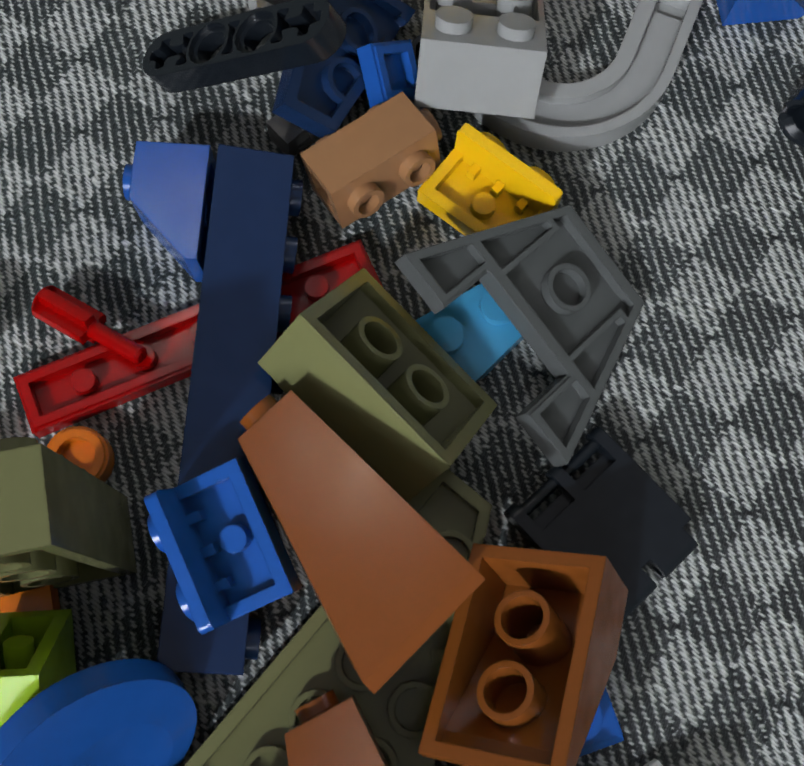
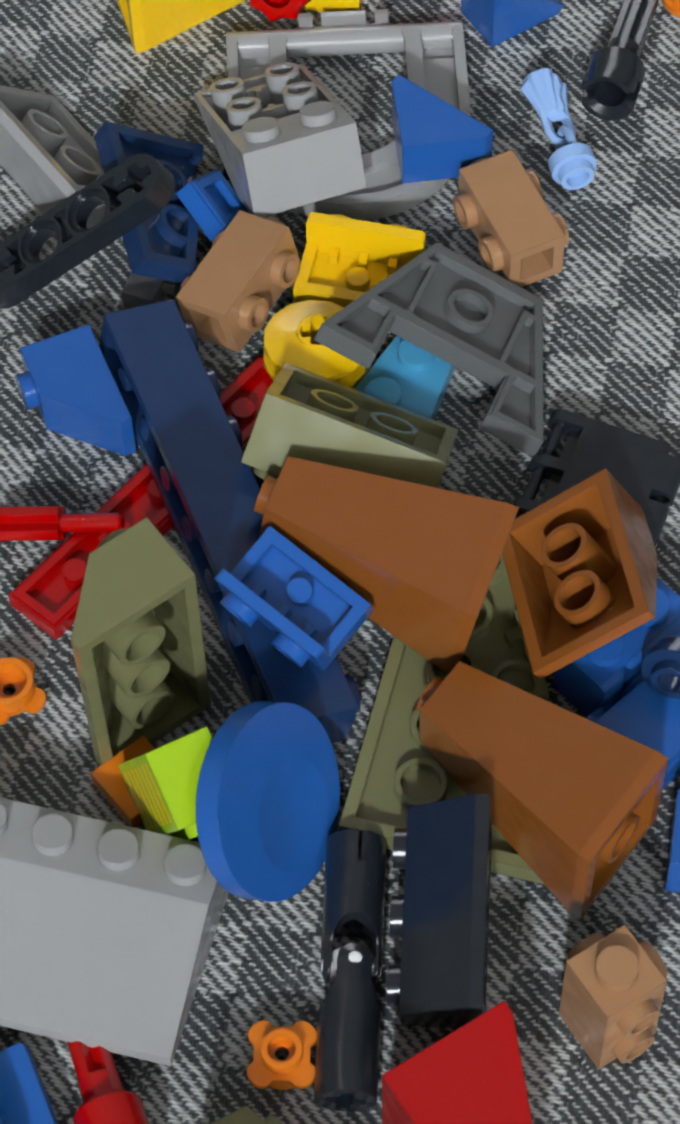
camera: 20 degrees left, 15 degrees down
none -> yellow piece [263,300,371,389]
none -> blue slope [392,74,493,183]
none -> medium nougat brick [453,149,569,287]
none -> light blue piece [520,68,597,190]

